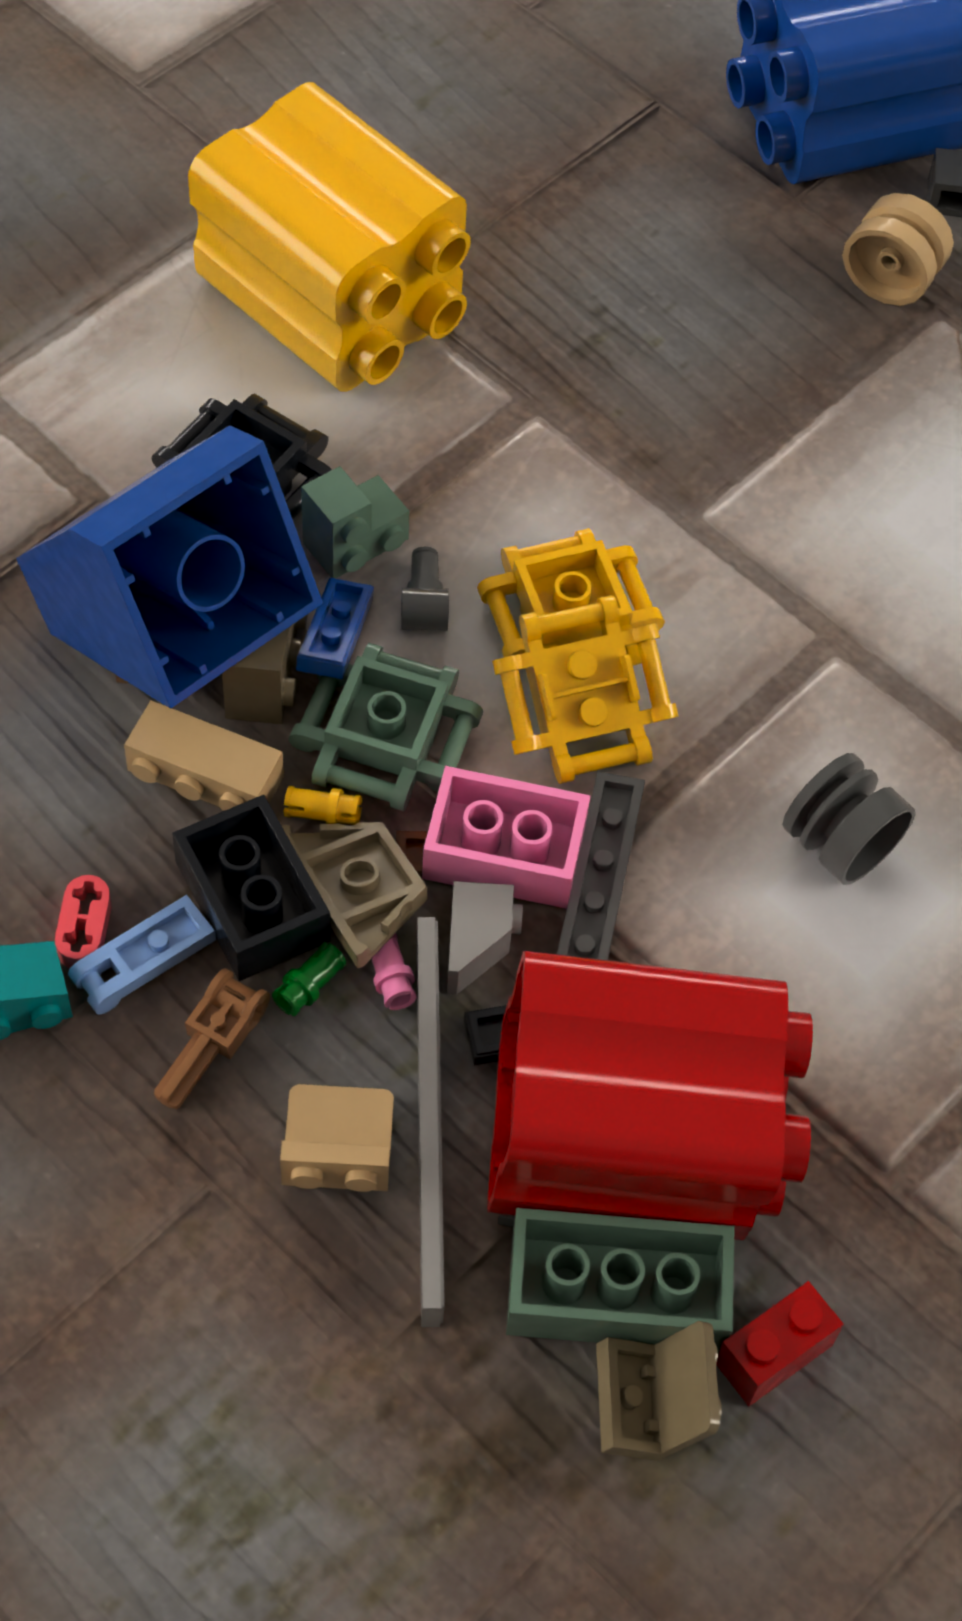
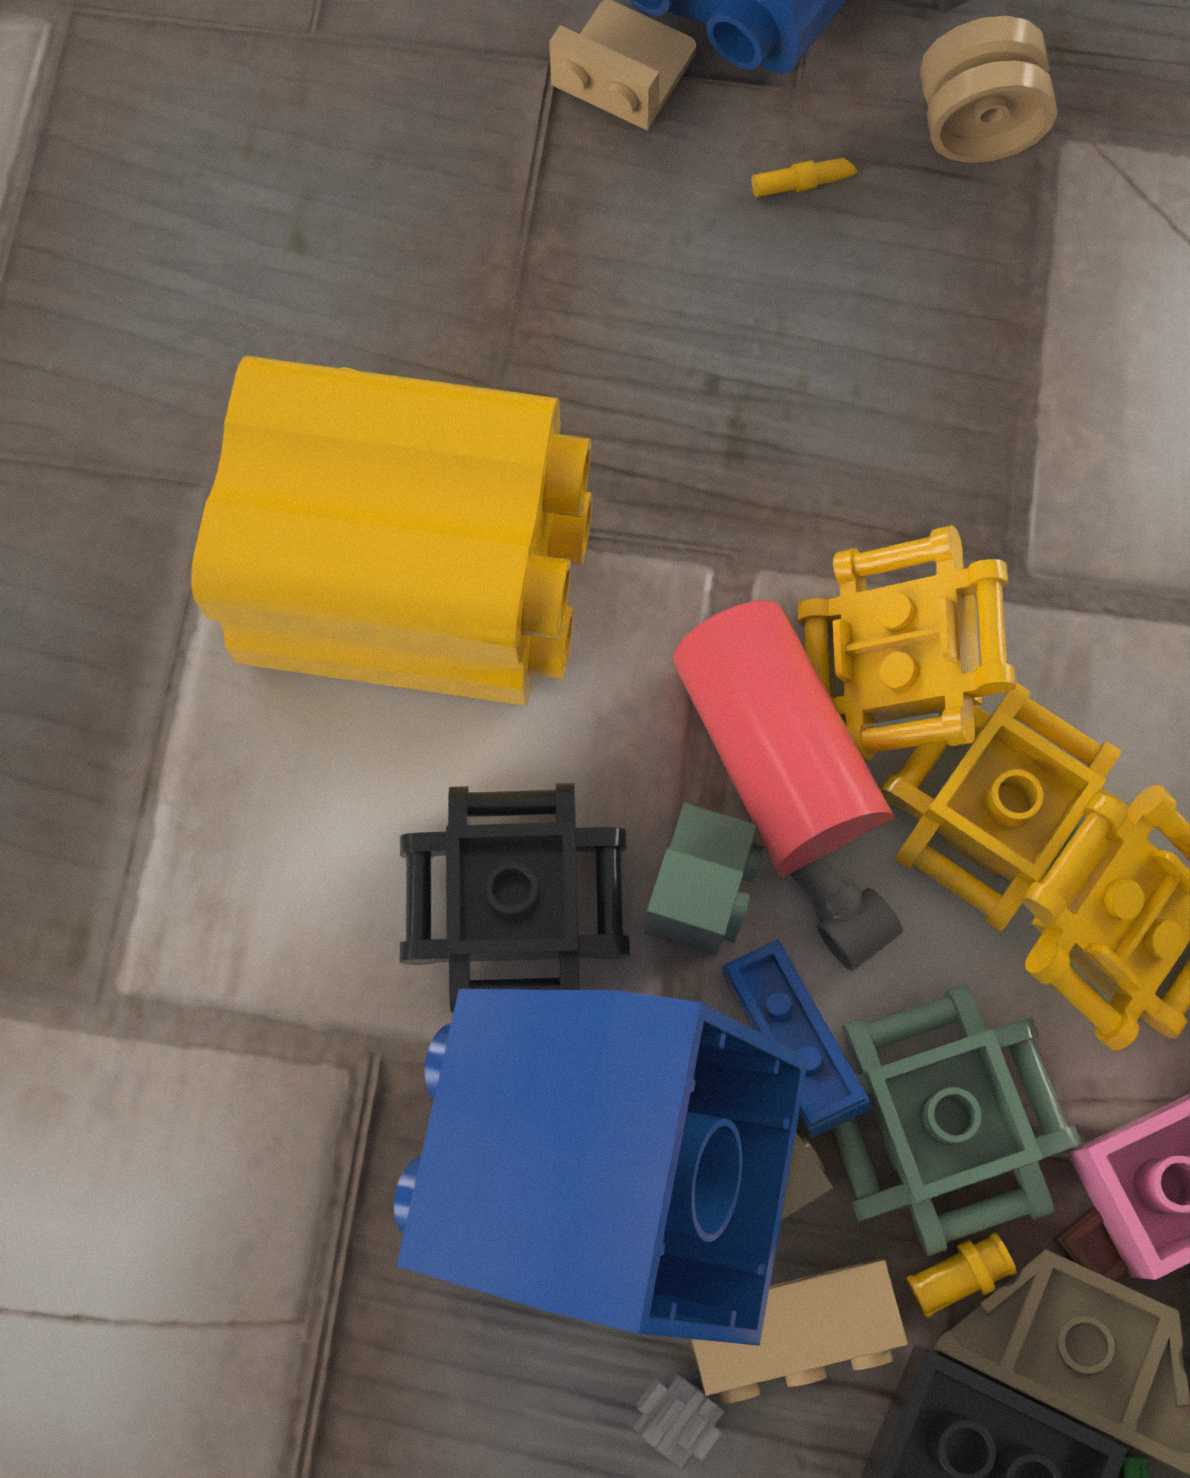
camera: 30 degrees left, 15 degrees up
none -> tan bracket [549,0,696,131]
none -> light grey gear [633,1370,724,1469]
none -> coral brick [673,600,895,878]
none -> yellow piece [751,158,858,198]
none -> yellow brick [797,525,1016,761]

